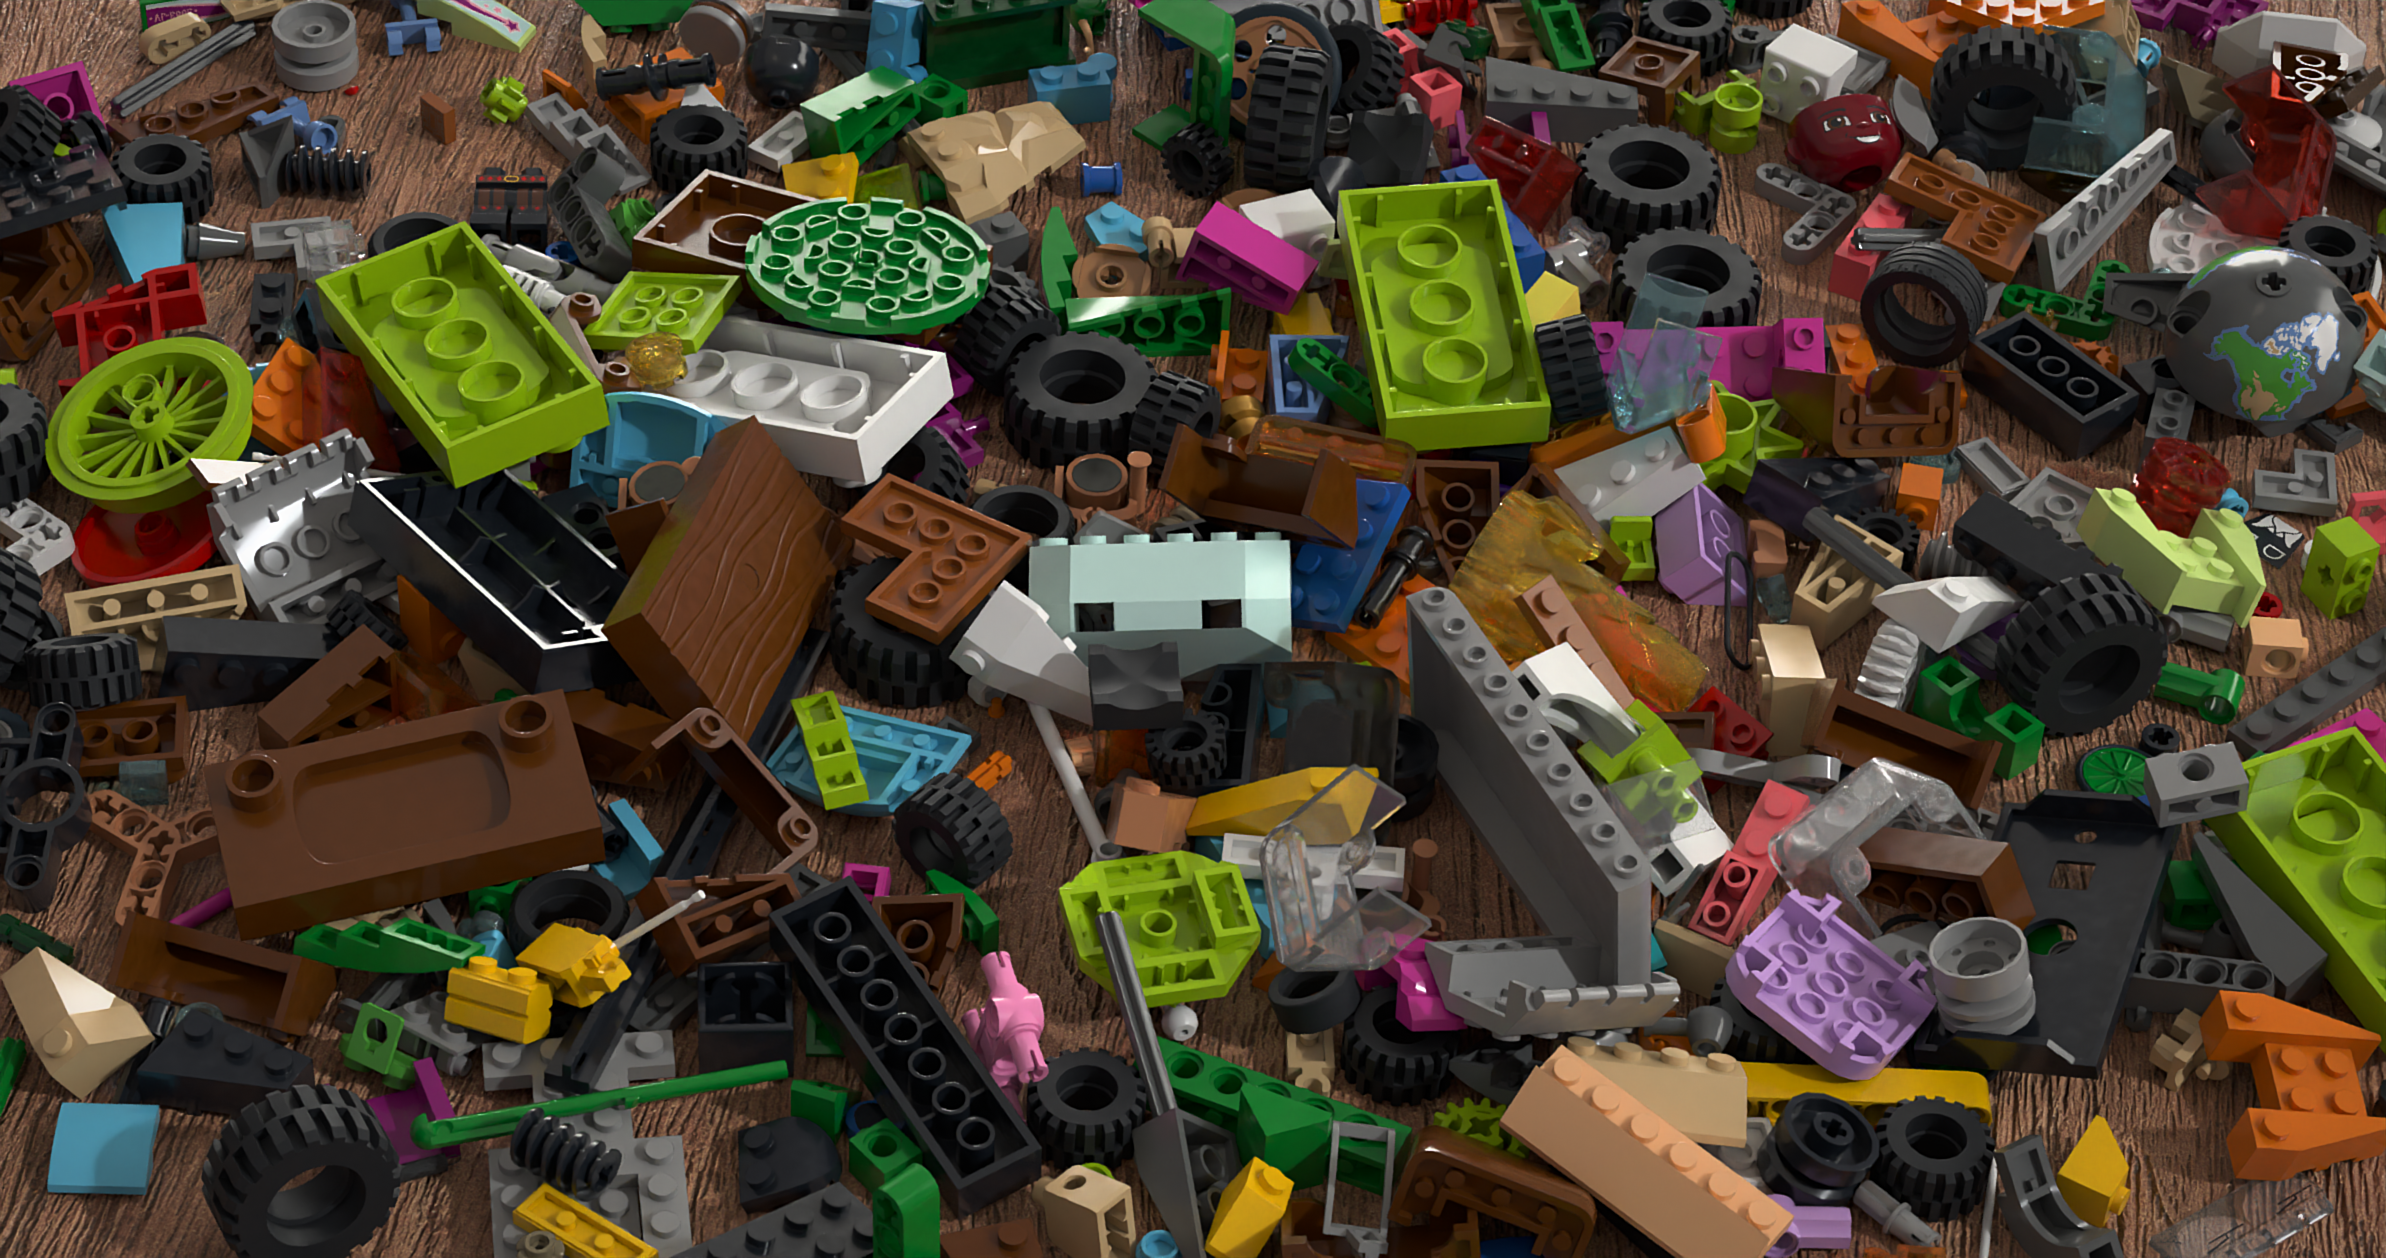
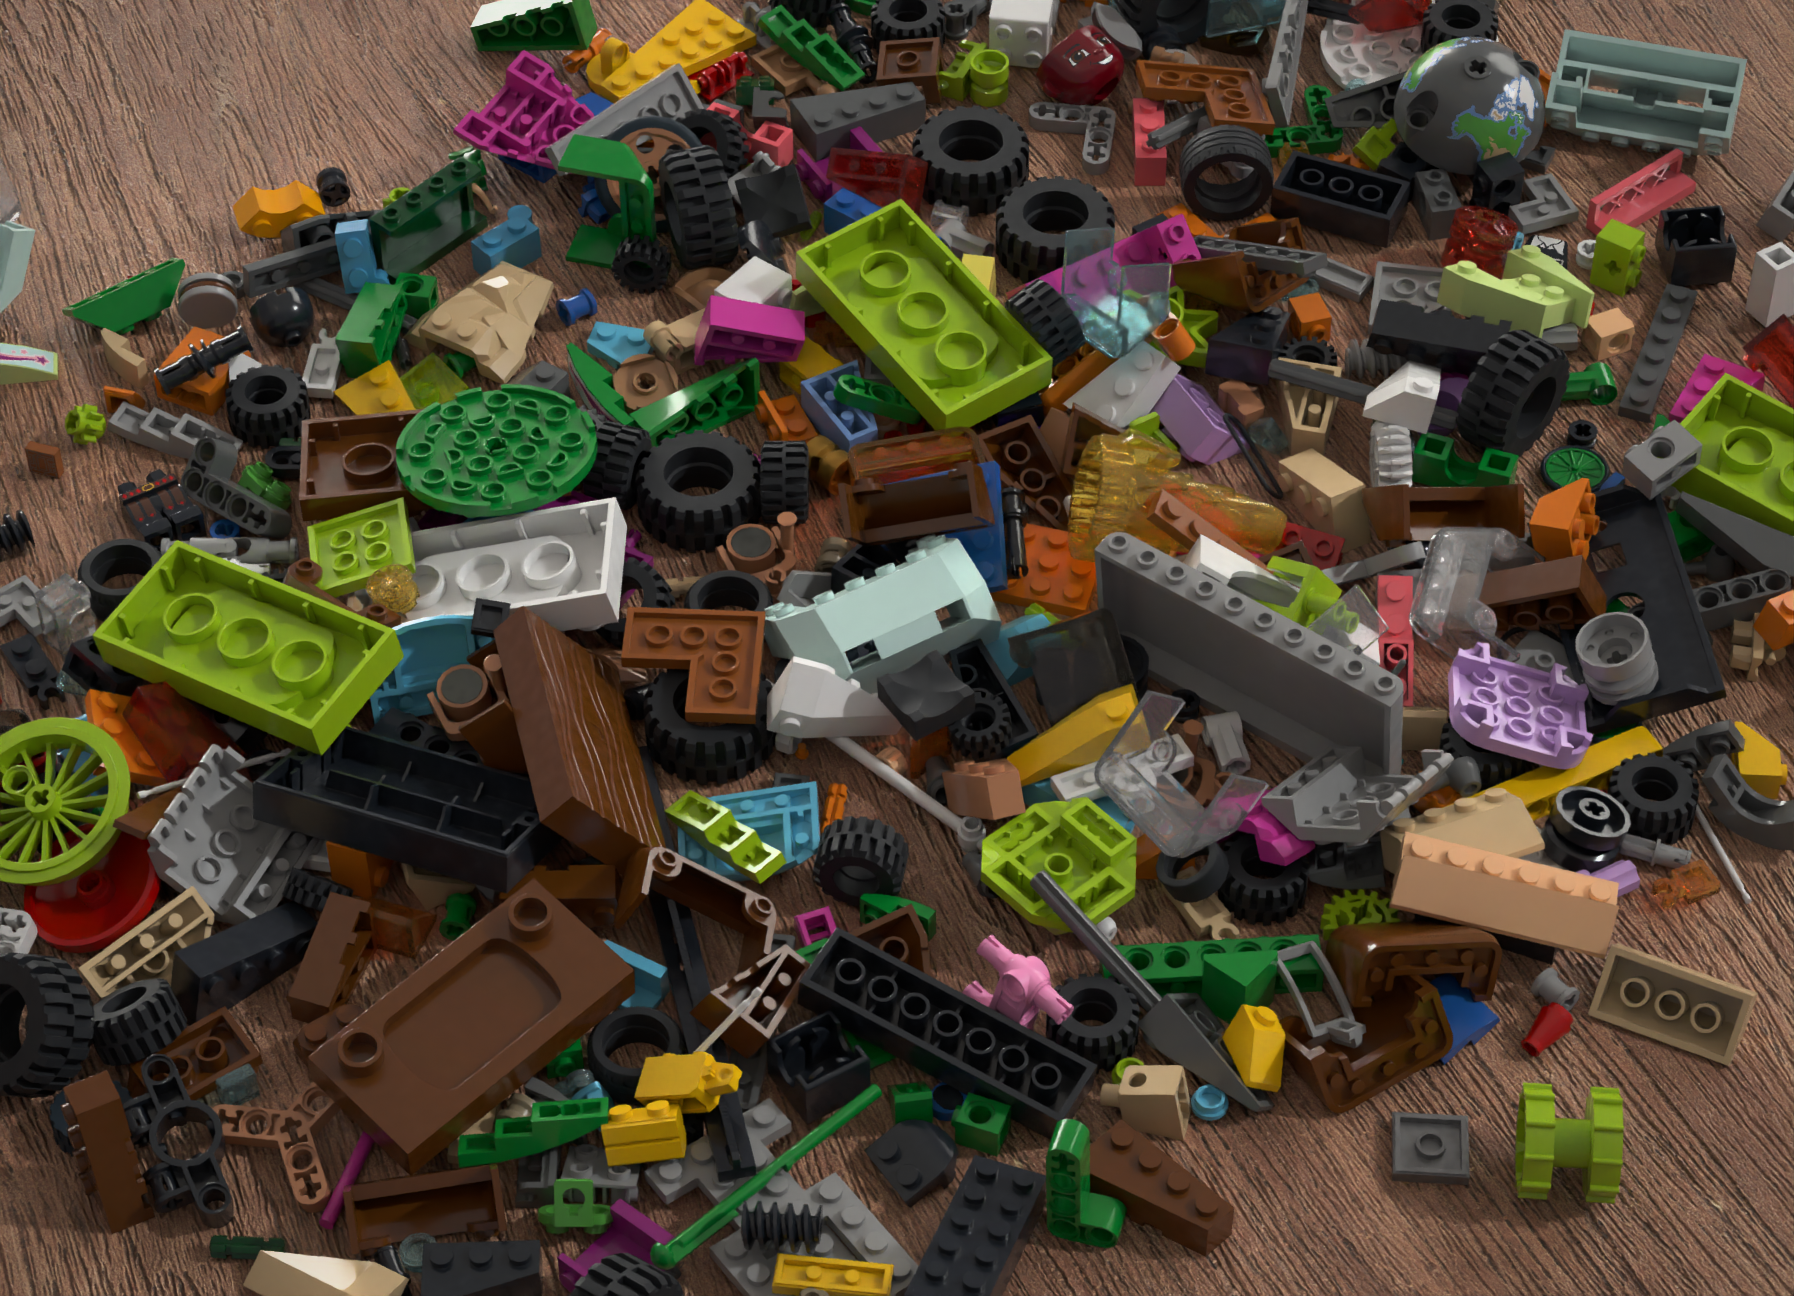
camera: 25 degrees left, 5 degrees up
none -> black tile [470,598,511,638]
none -> black bush [1168,689,1200,724]
none -> dark grey plate [1193,235,1328,278]
none -> white piece [1201,711,1251,777]
none -> lime plate [1352,118,1398,170]
none -> black brick [1469,152,1525,227]
none -> orange slope [1529,478,1600,563]
none -> dark grey slope [1663,719,1745,772]

